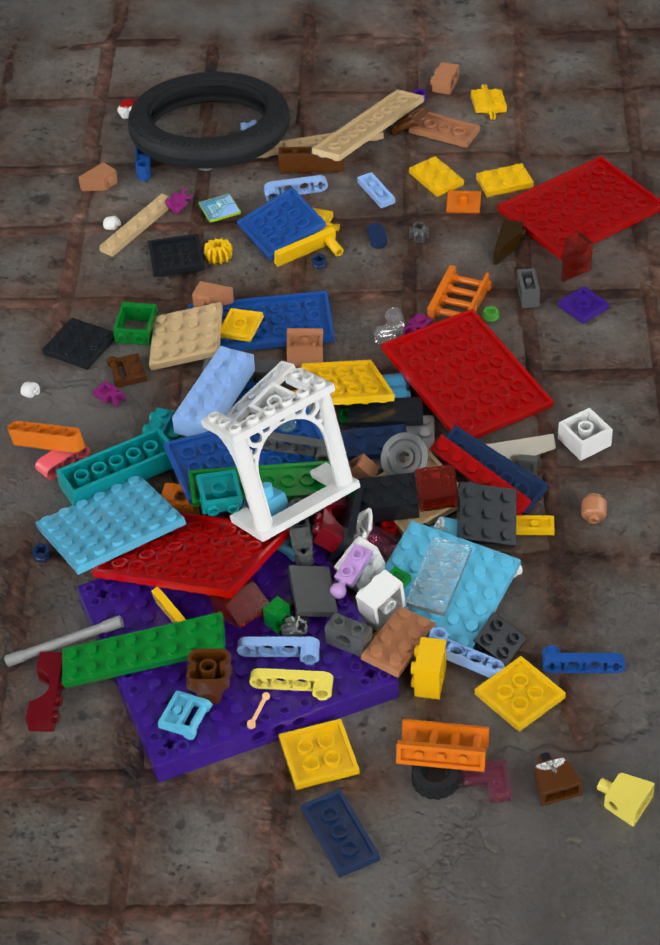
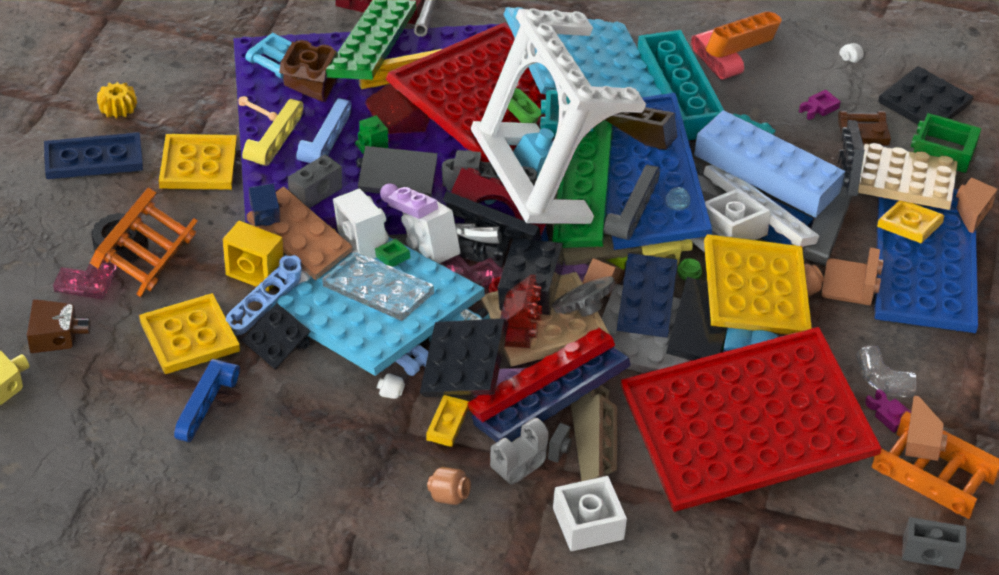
camera: 100 degrees right, 0 degrees up
flat silver gear [281,616,307,637] -> none
bright green plate [482,306,500,322] -> none
none -> yellow gear [97,81,137,119]
none -> dark blue brick [249,183,280,226]
none -> light grey piece [490,418,548,484]
none -> bright green plate [507,88,541,123]
none -> dark brown slope [604,107,678,150]
none -> black plate [838,120,865,196]
none -> nougat slope [905,396,948,461]

